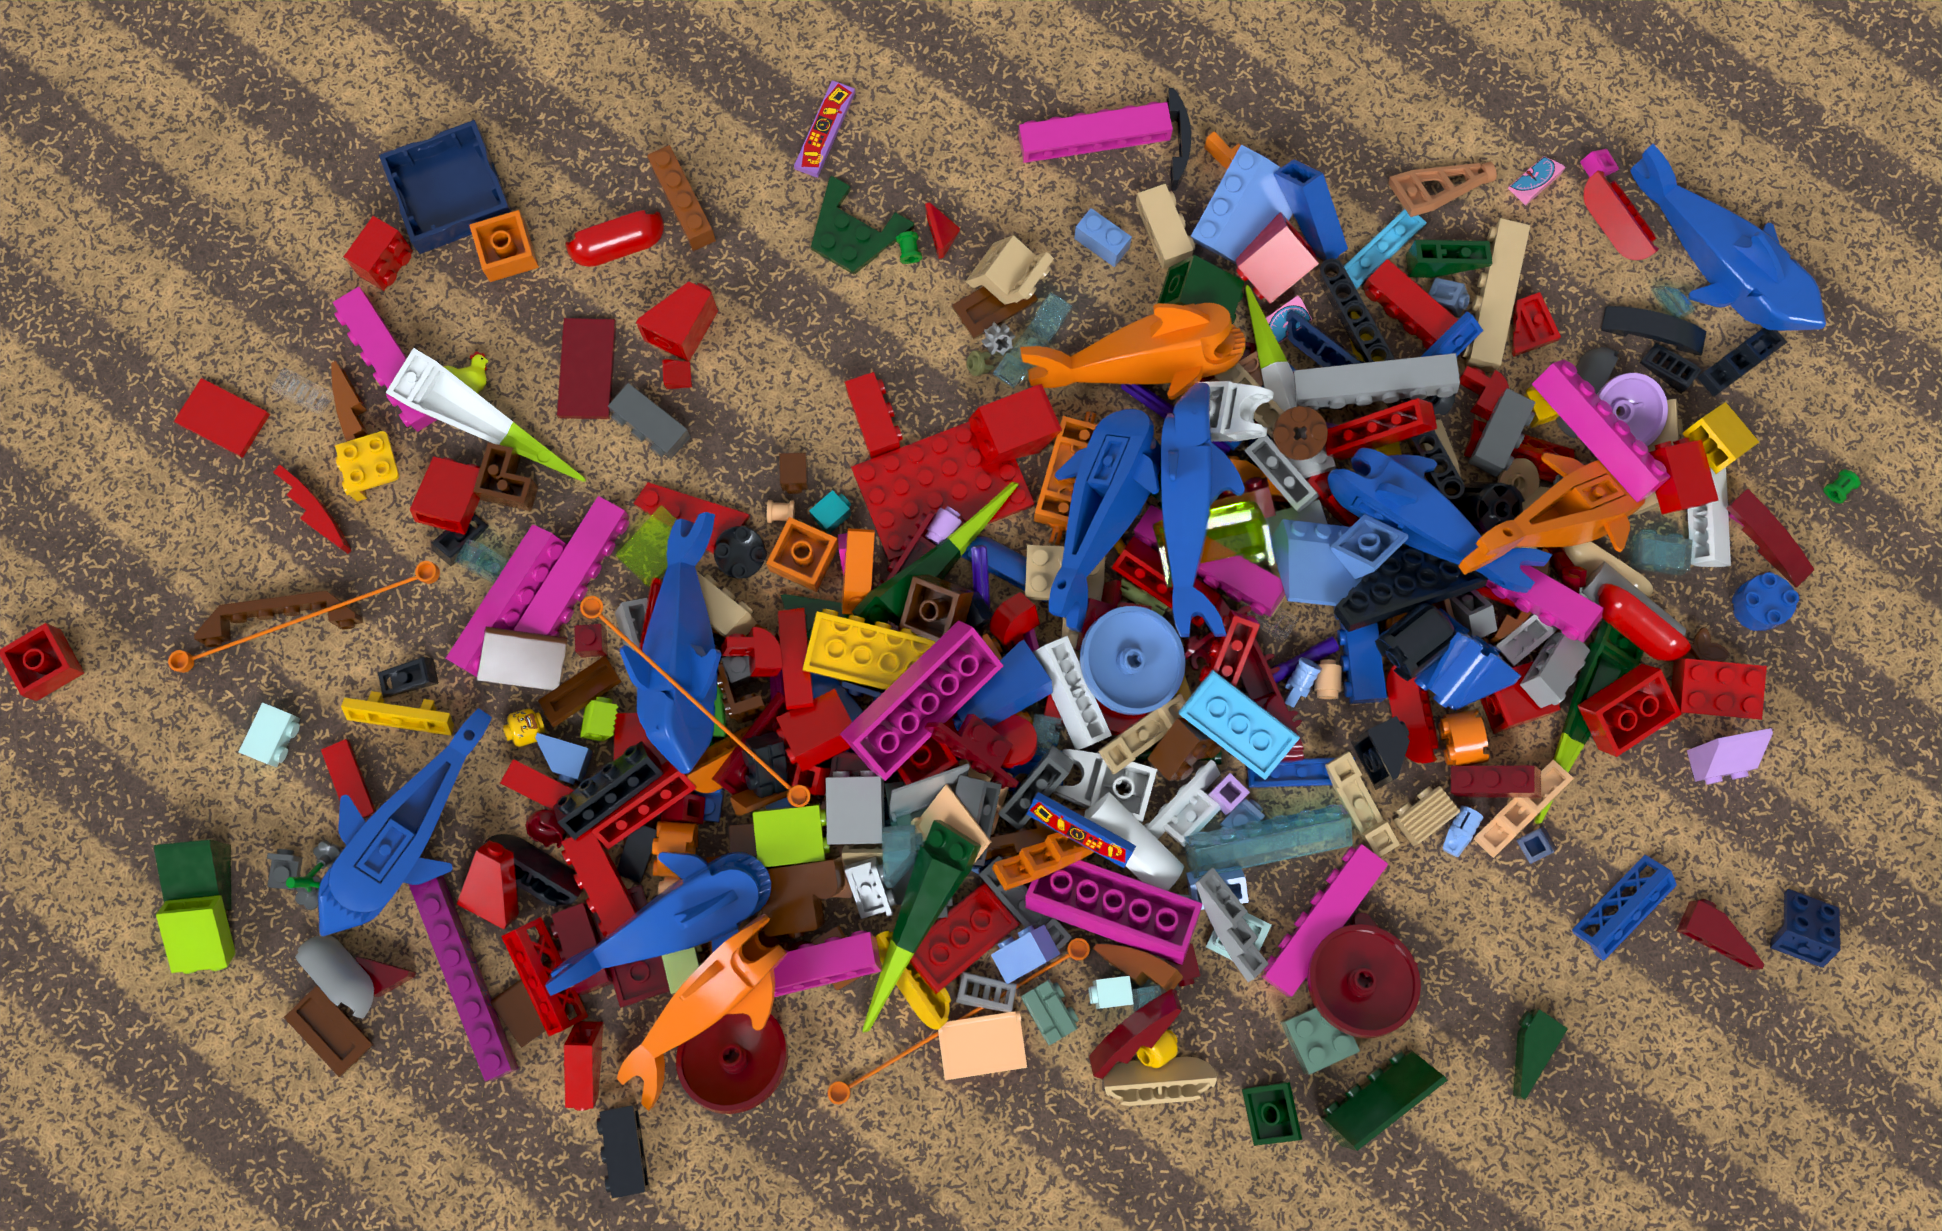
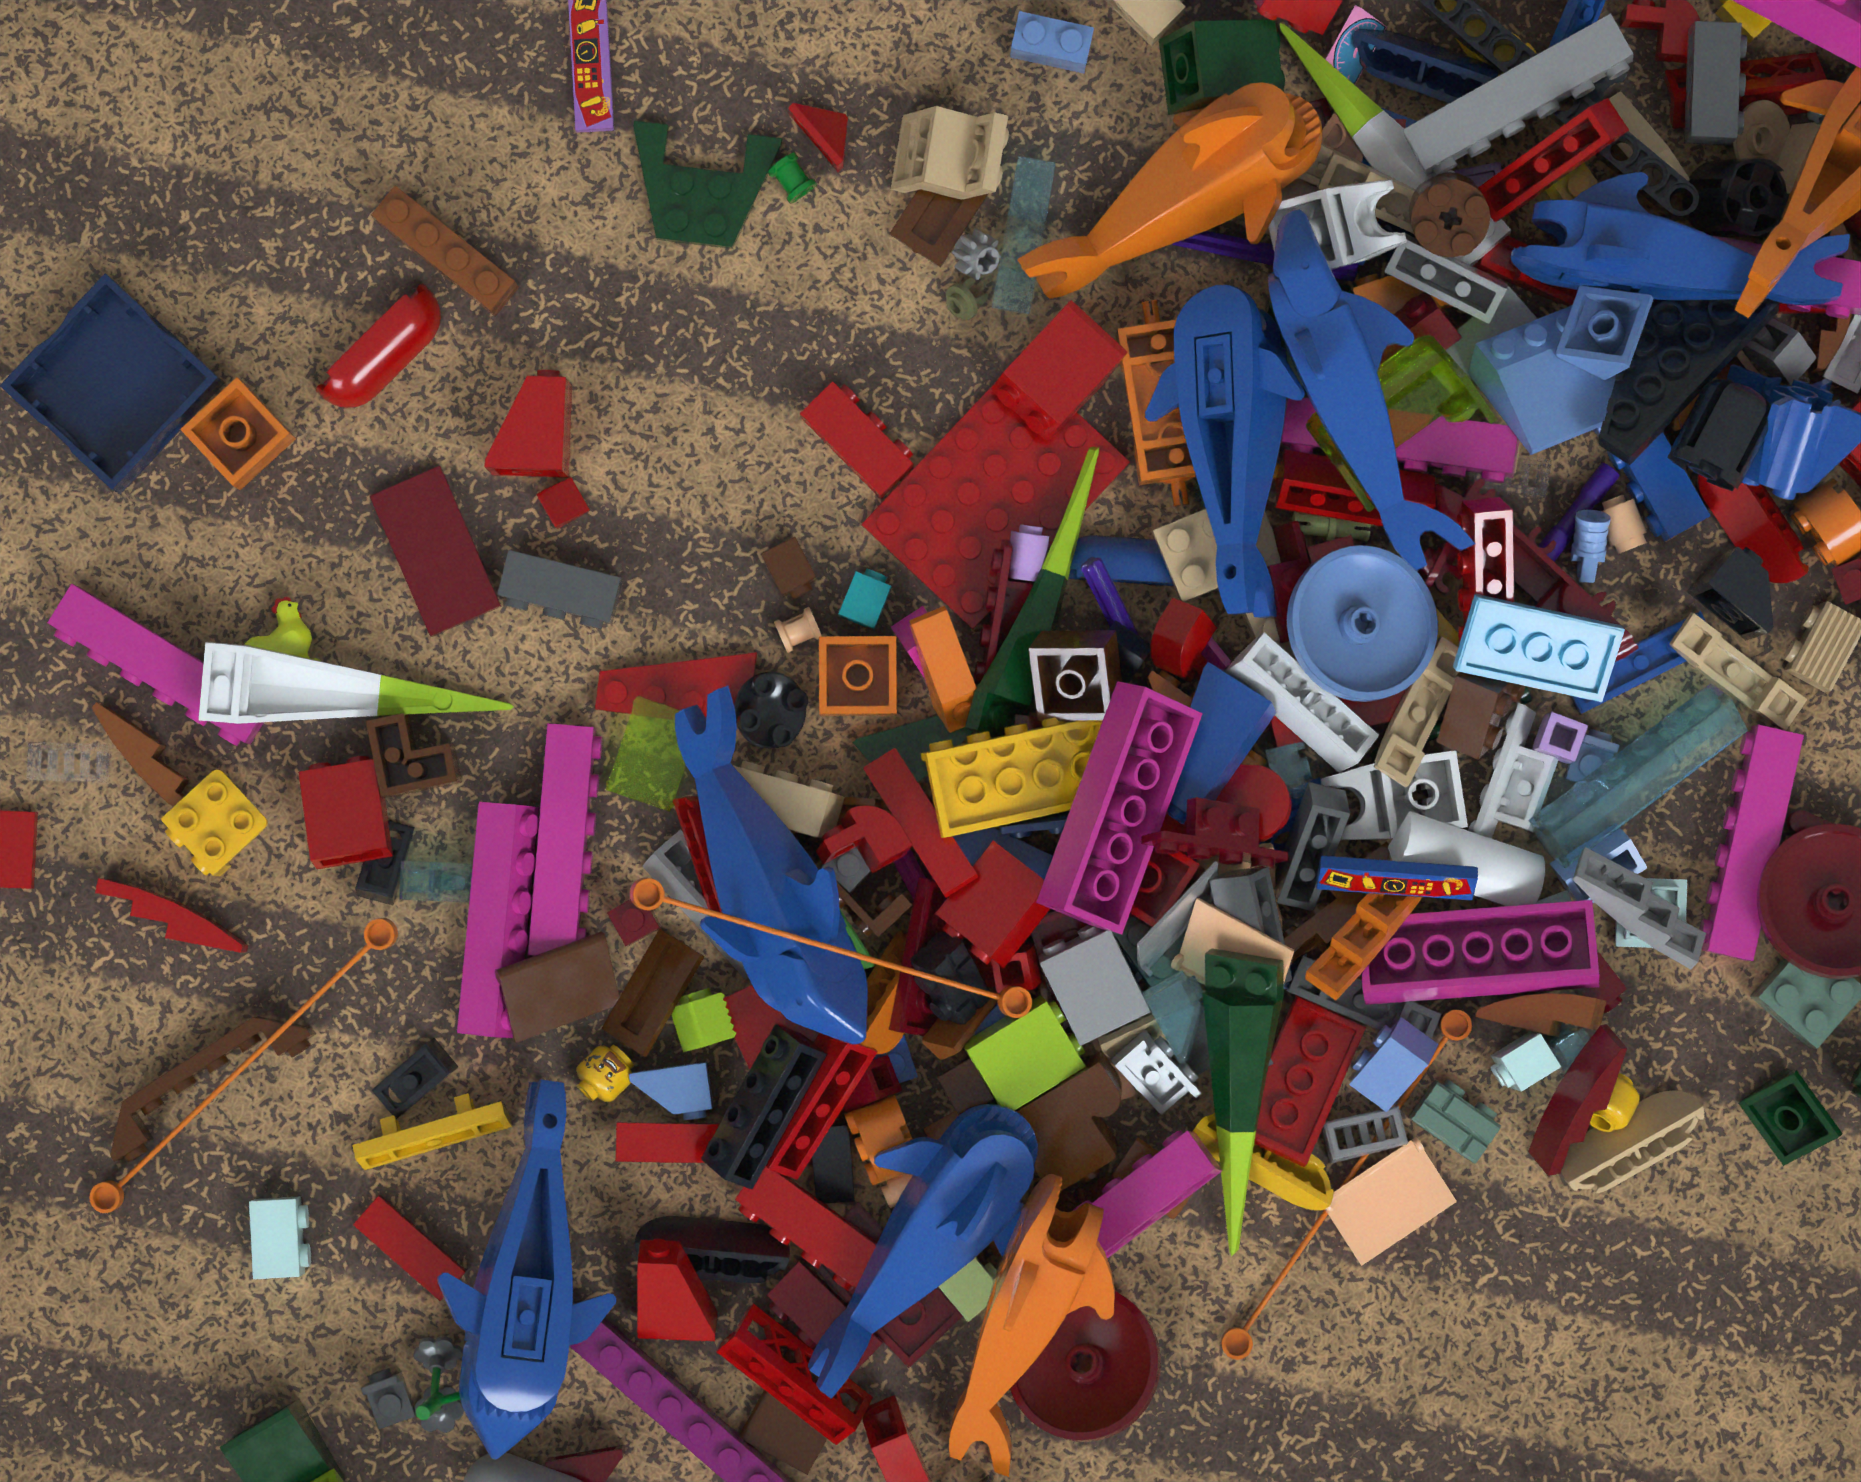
camera: 25 degrees left, 10 degrees up
red brick [343,216,413,291] -> none
dark red hair [525,809,567,848] -> none

